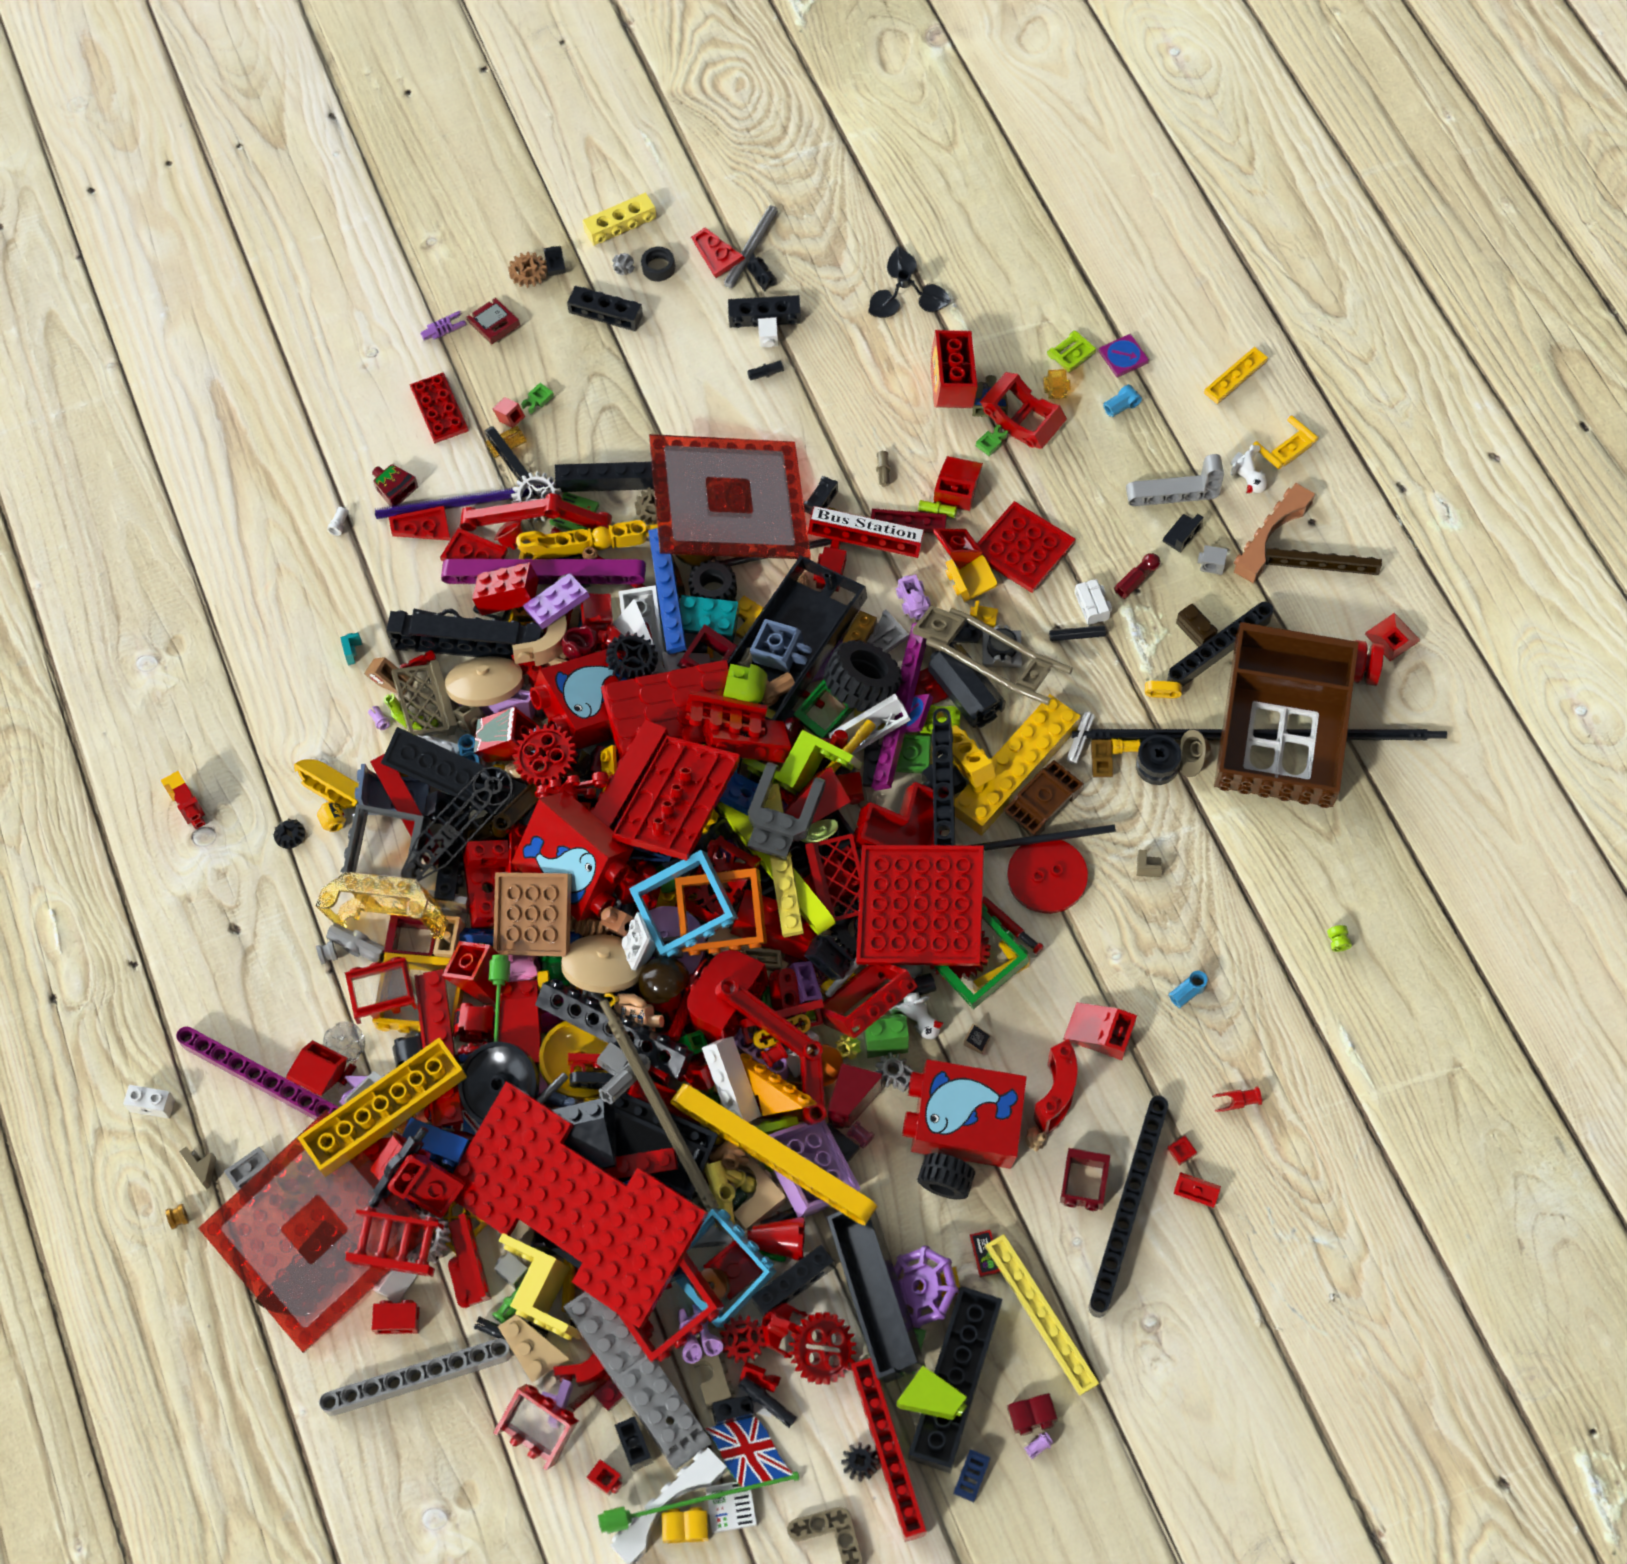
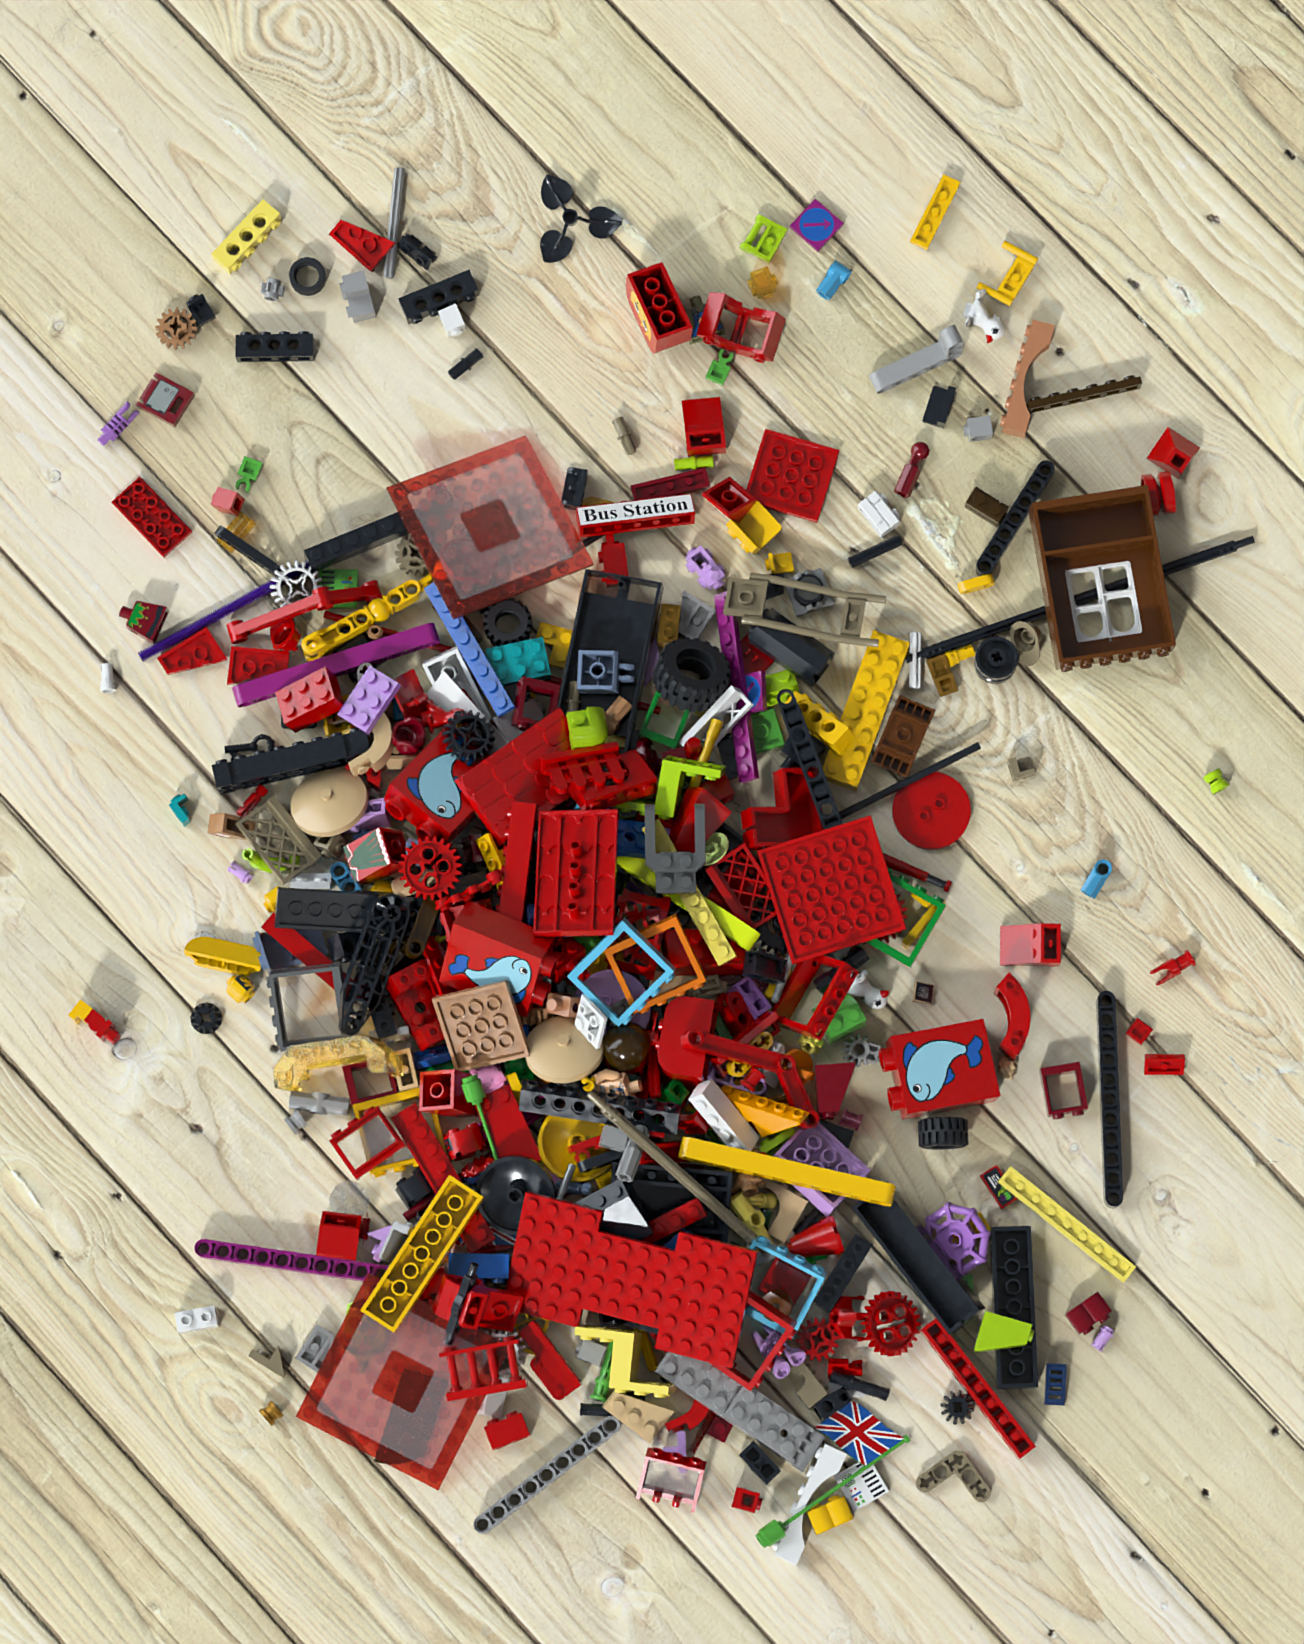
camera: 20 degrees left, 15 degrees up
none -> light grey brick [339,270,376,323]

